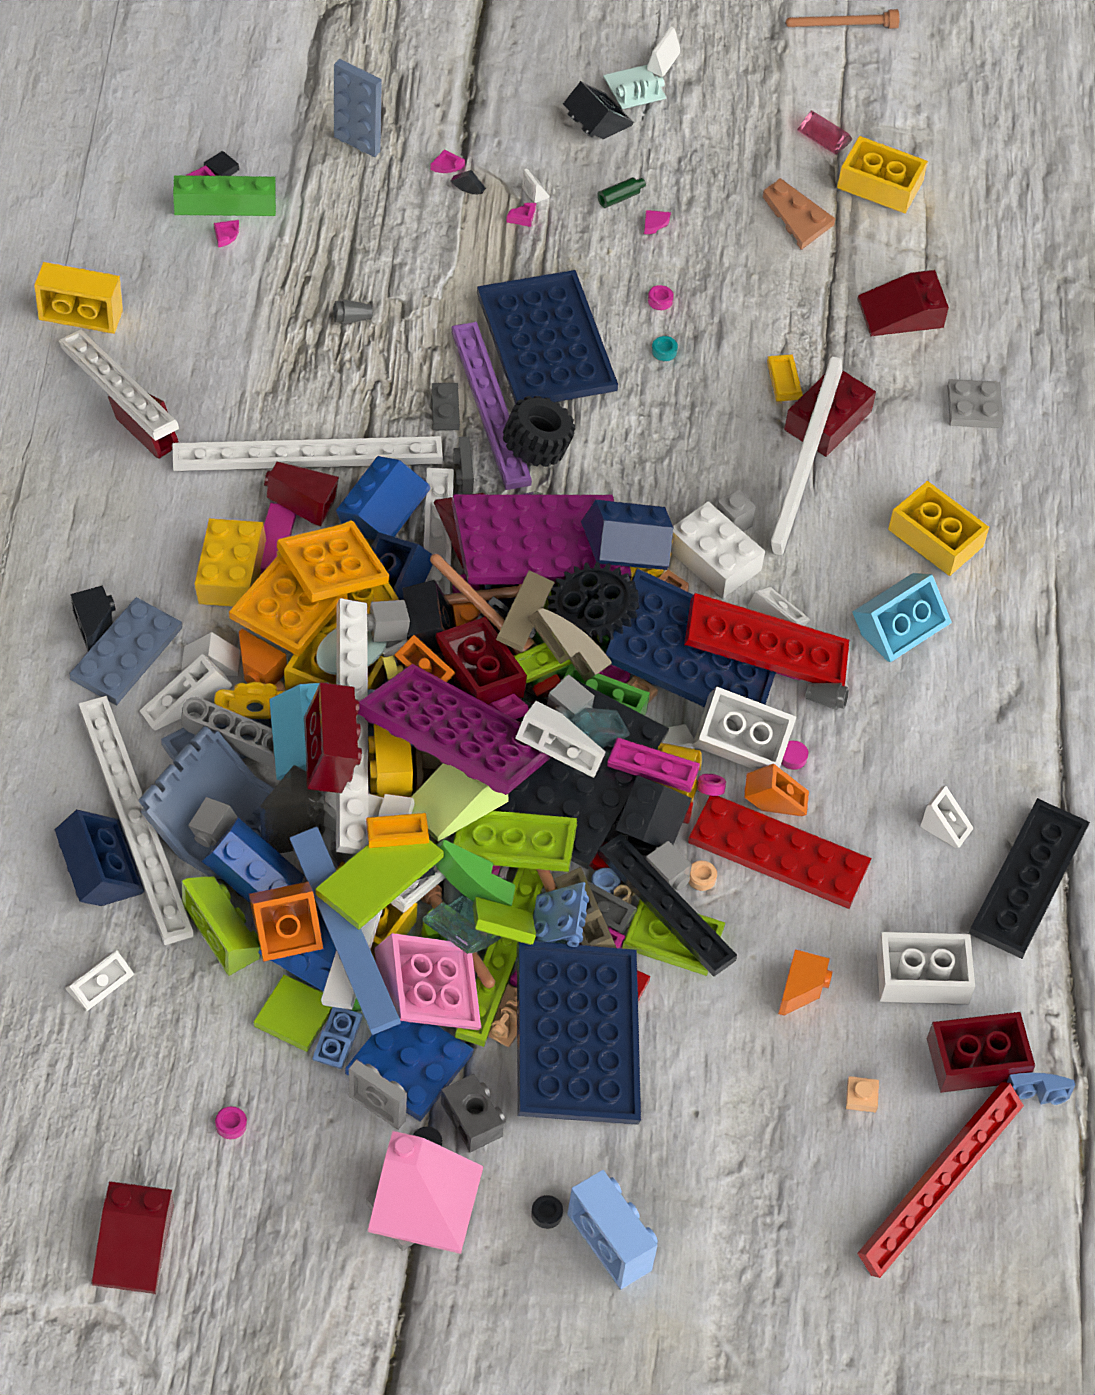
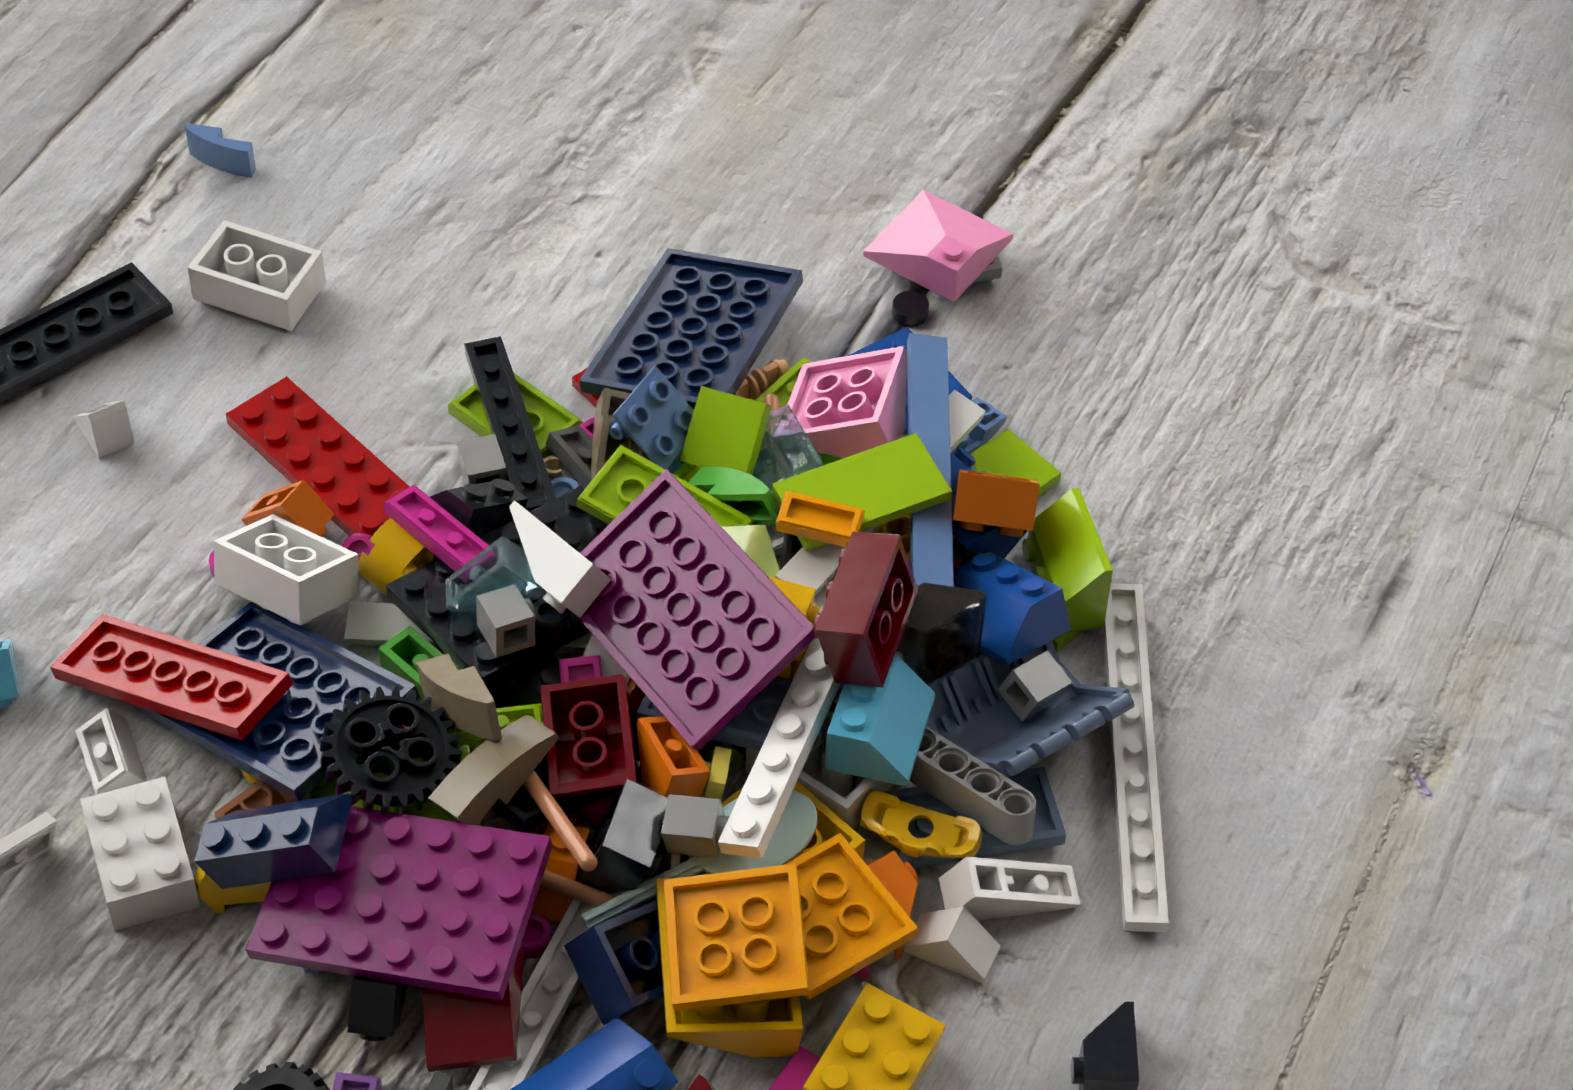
camera: 155 degrees left, 5 degrees down
dark blue slope [54,809,145,906] -> none
white slope [65,950,134,1011] -> none
sand blue plate [69,597,182,706] -> none
dark red slope [92,1181,174,1294] -> none
dark pink tile [215,1106,247,1139] -> none
light grey plate [349,1059,407,1130] -> none
flat silver brick [441,1074,506,1152] -> none
black tile [531,1195,563,1229] -> none
light blue brick [567,1170,658,1290] -> none
light nougat tile [688,860,717,891] -> none
light grey brick [717,489,756,532] -> none
orange slope [778,949,833,1016] -> none
dark grey cone [806,683,849,710] -> none
light nougat plate [846,1076,879,1113] -> none
plate [857,1082,1024,1278] -> none
dark red brick [927,1012,1035,1093] -> none

